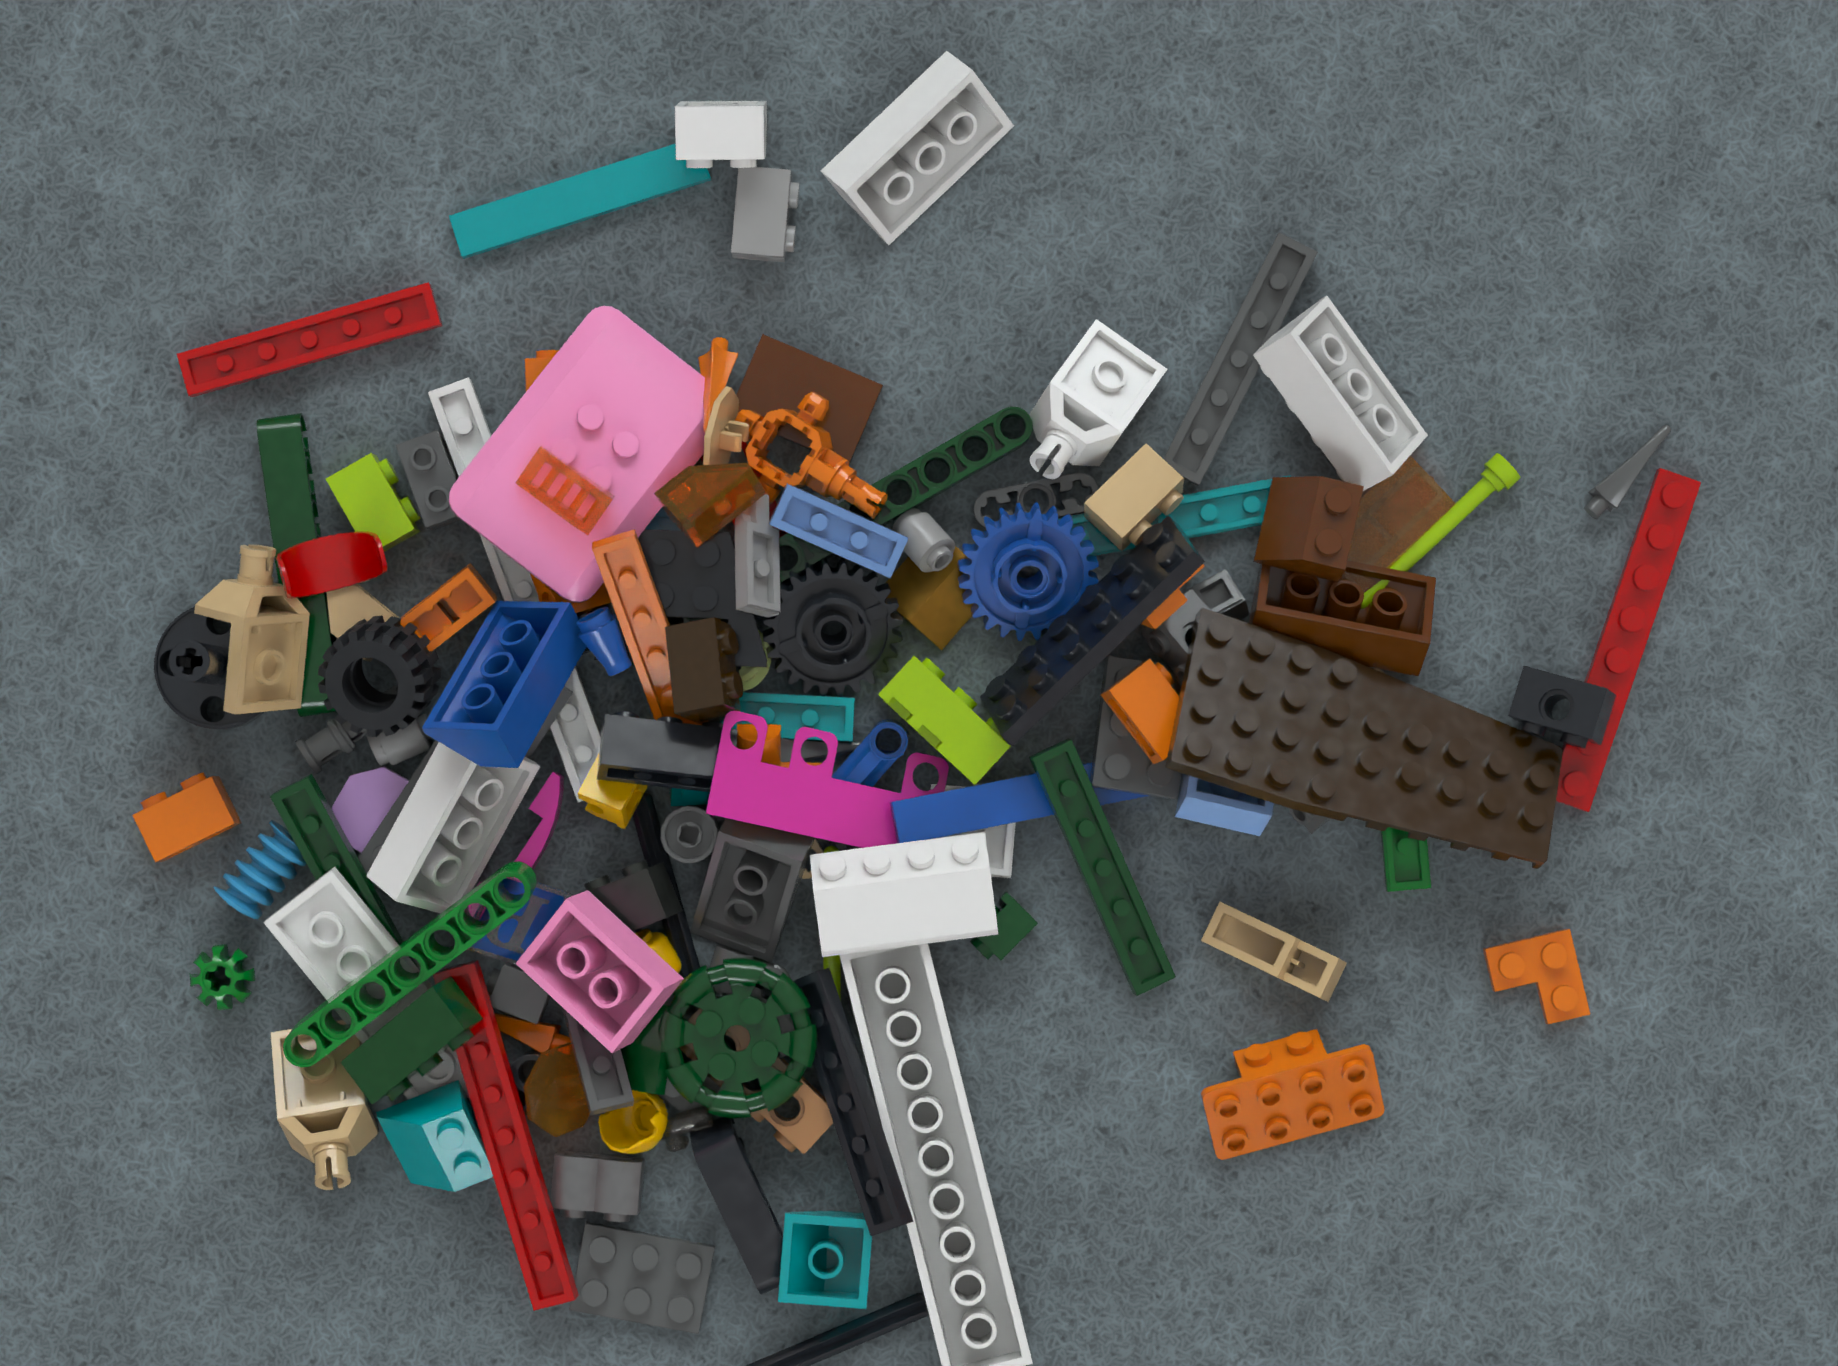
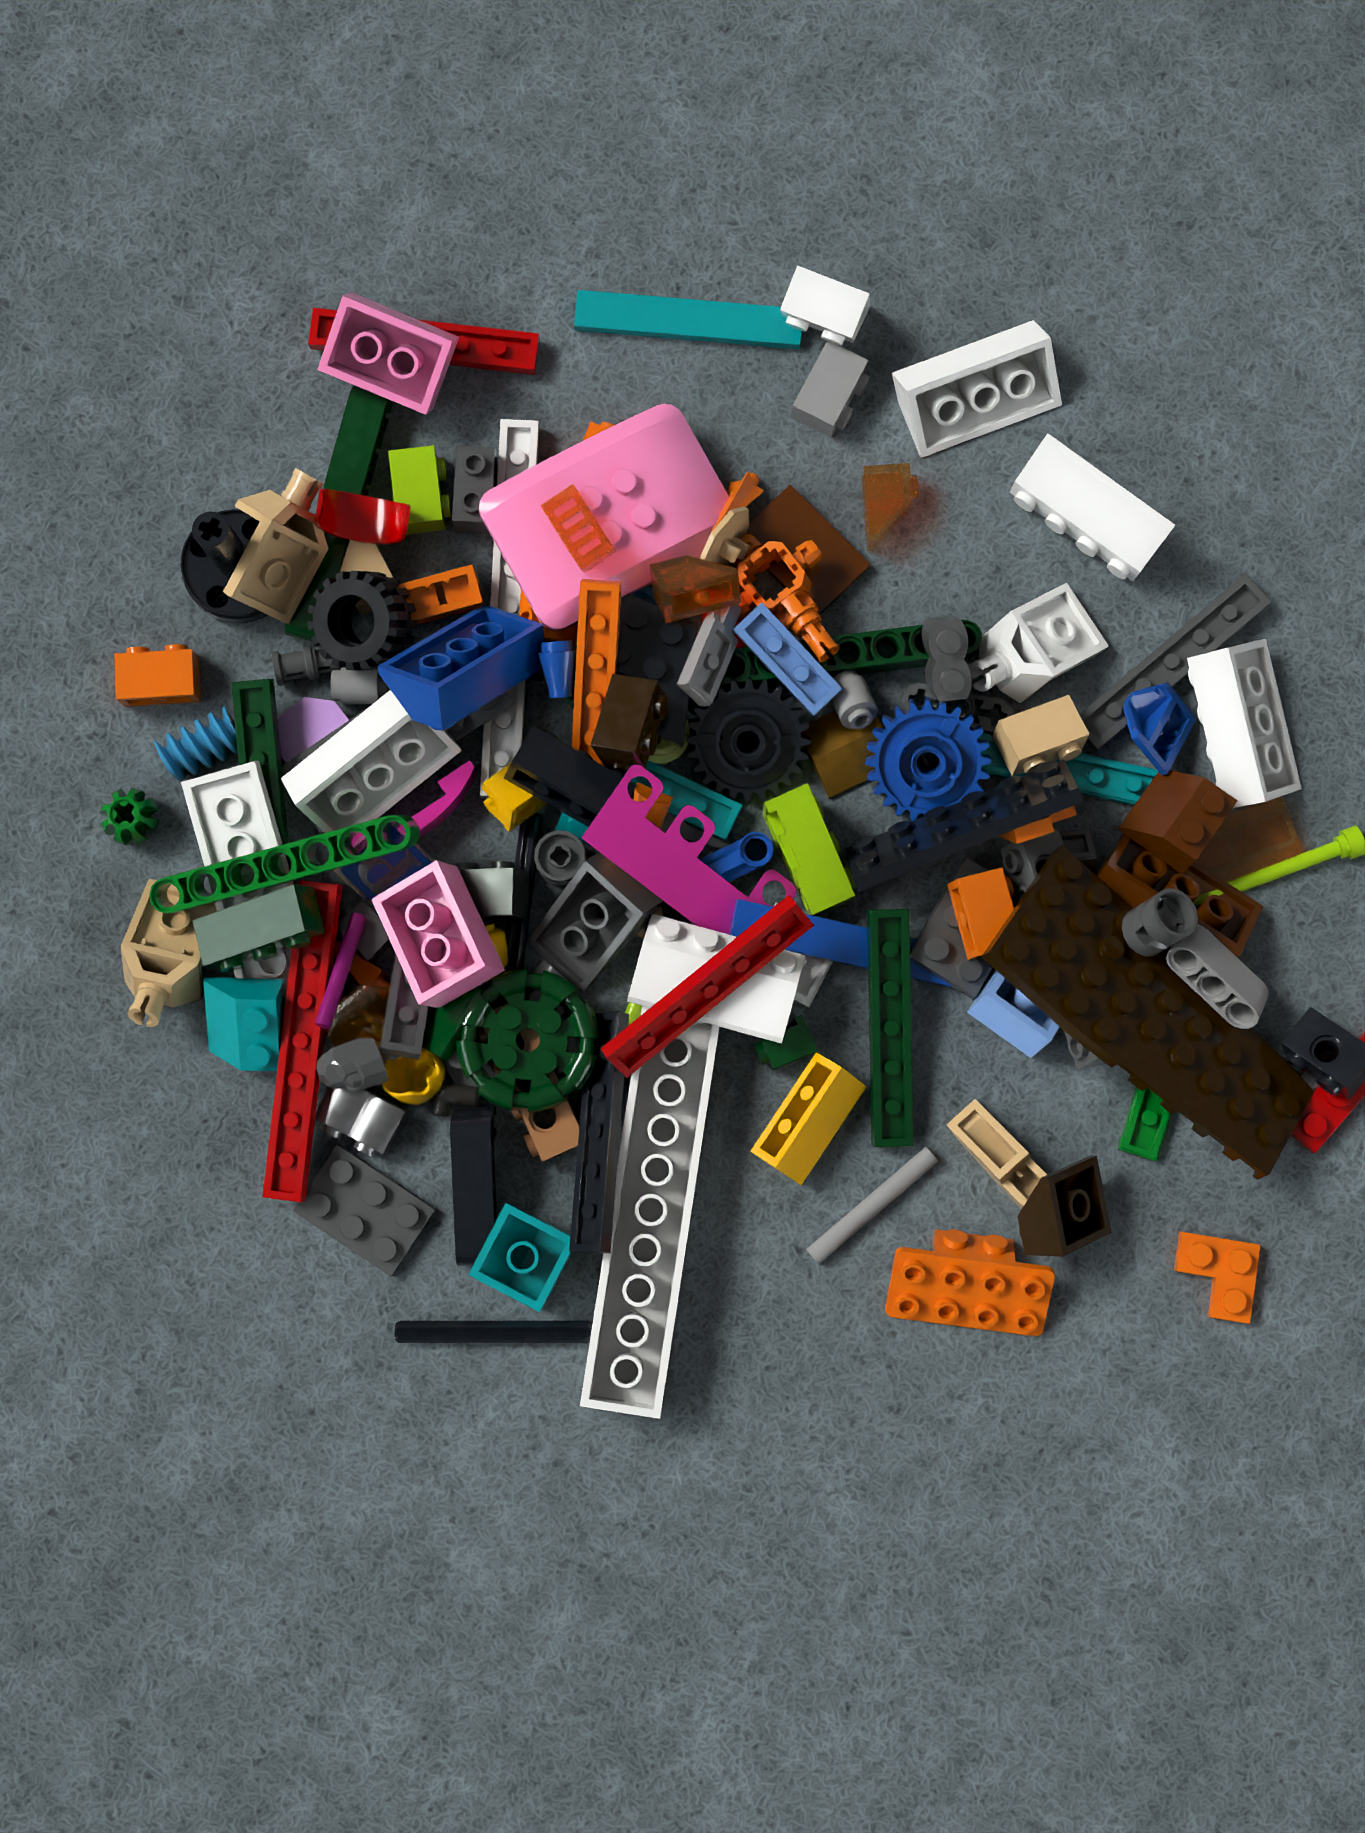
camera: 25 degrees right, 5 degrees down
none -> magenta bar [315,913,367,1029]
none -> dark grey rock [316,1038,388,1092]
none -> bright pink brick [317,292,459,415]
none -> red plate [600,895,814,1078]
none -> yellow brick [750,1052,867,1185]
none -> light grey piece [806,1147,938,1265]
none -> clear orange slope [861,463,918,551]
none -> flat silver brick [922,615,971,702]
none -> white slope [1010,434,1175,581]
none -> dark brown slope [1017,1155,1112,1257]
none -> dark grey wheel [1122,888,1198,957]
none -> blue slope [1123,682,1197,775]
none -> light grey beam [1166,924,1269,1029]

